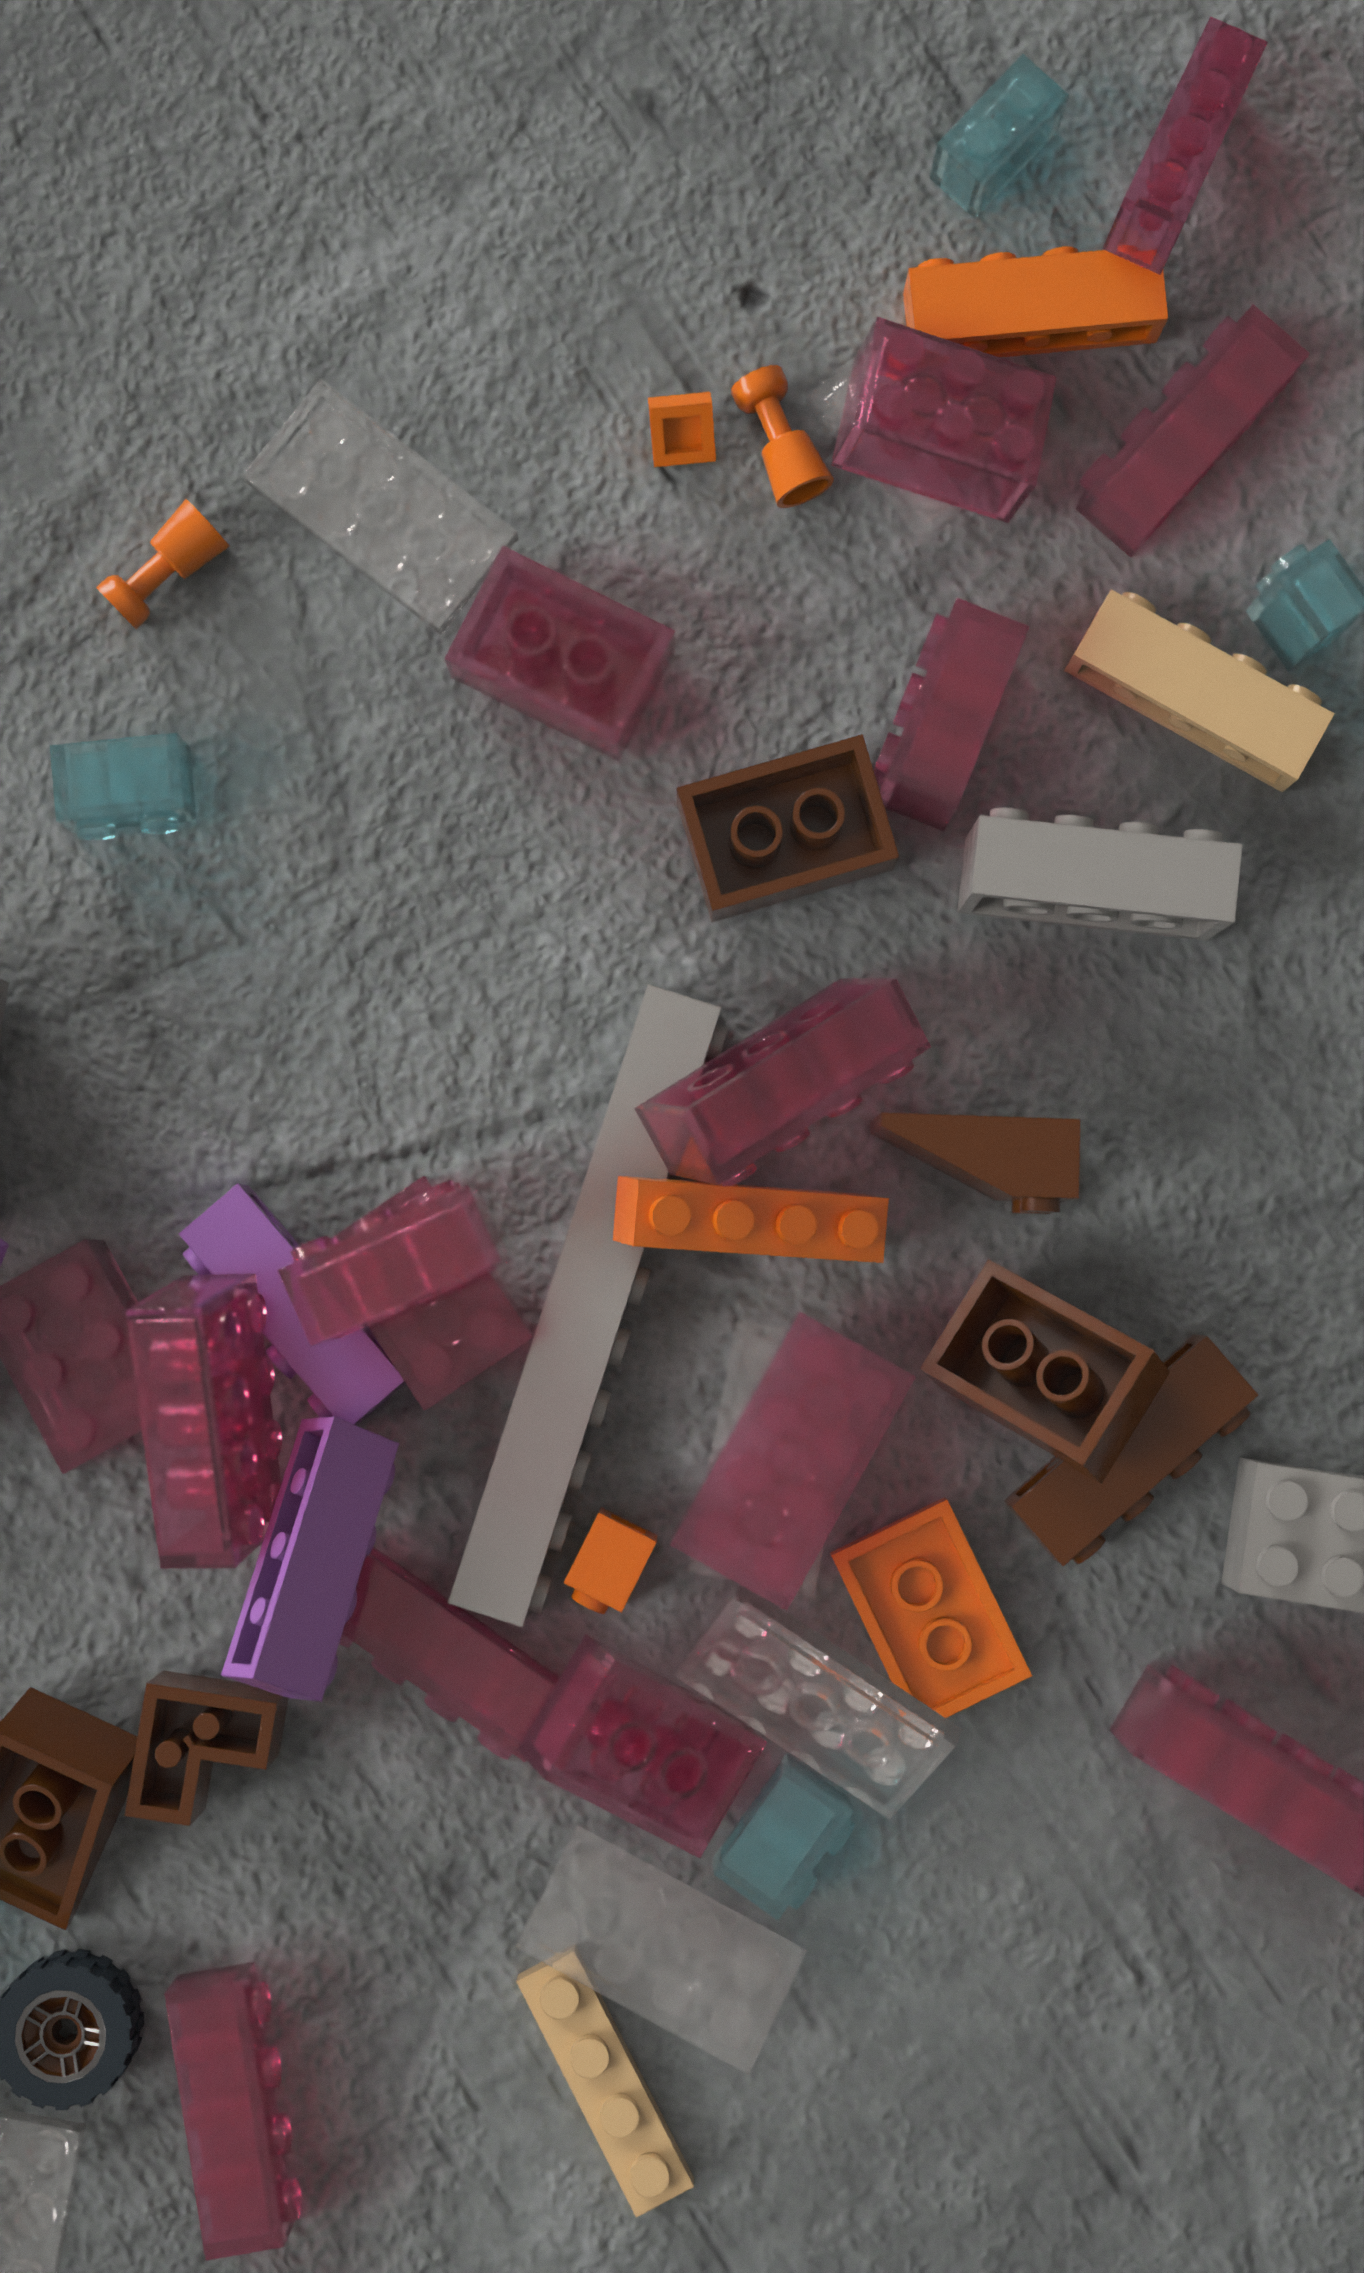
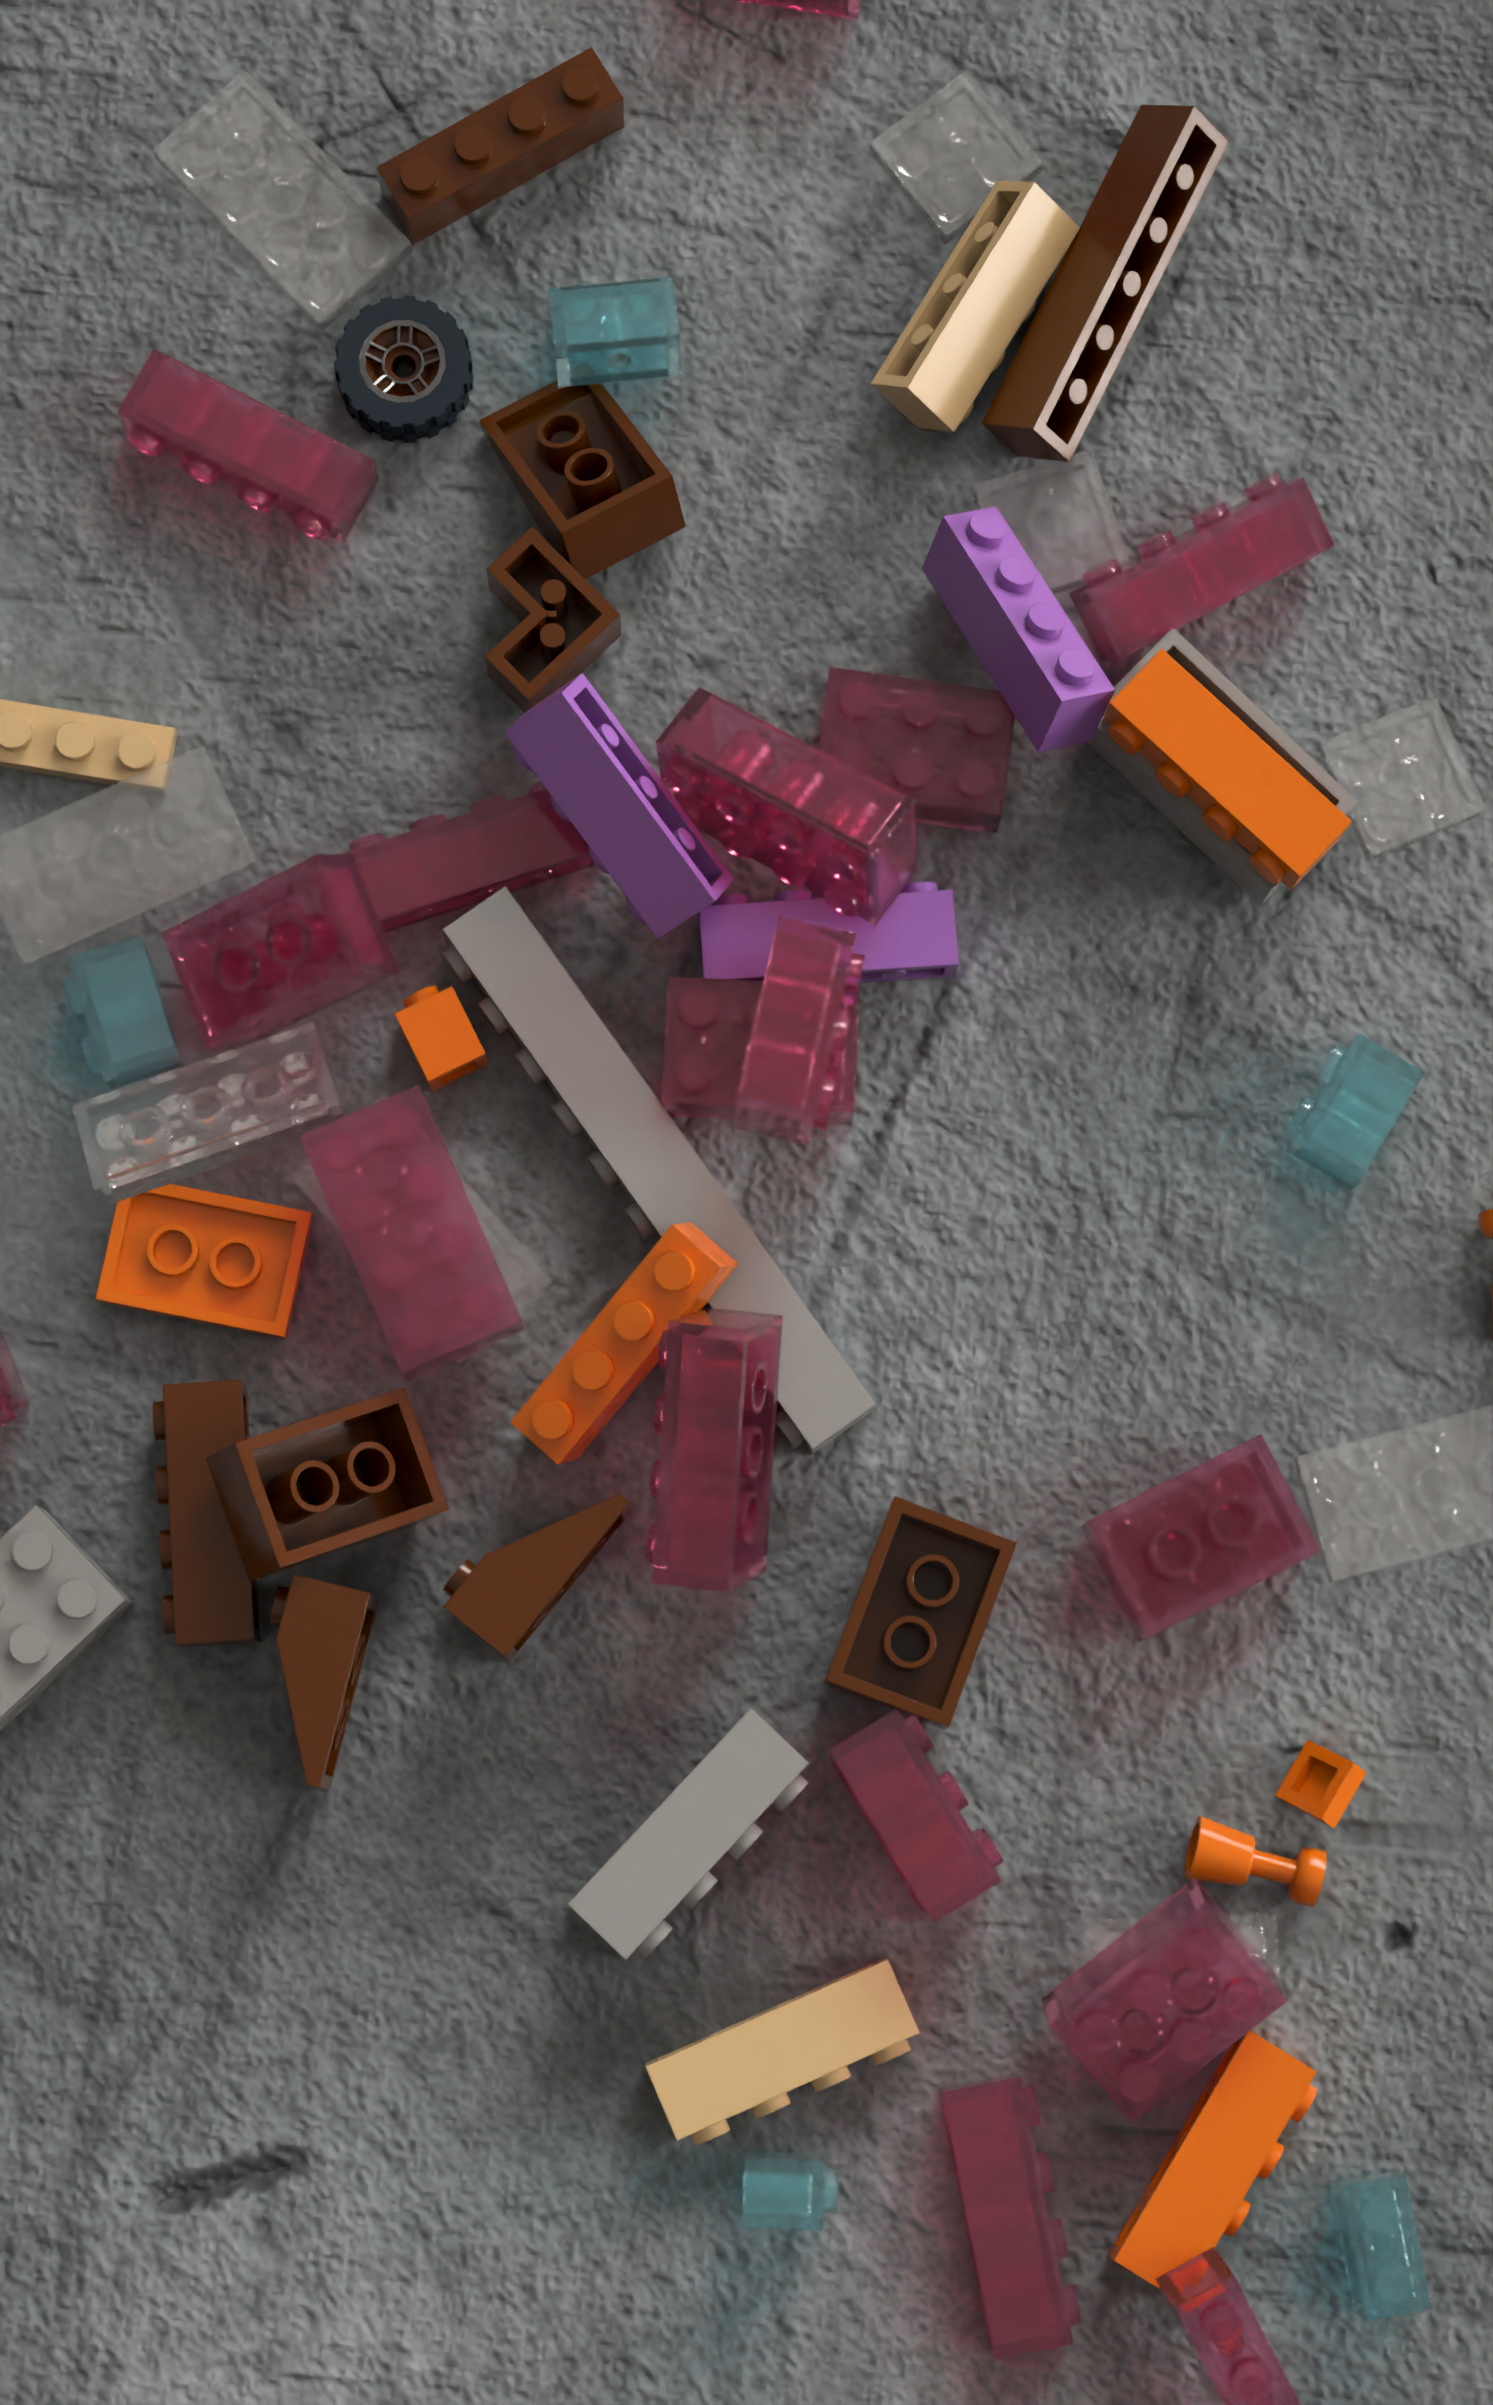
camera: 120 degrees right, 5 degrees down
none -> reddish brown slope [270,1574,379,1790]

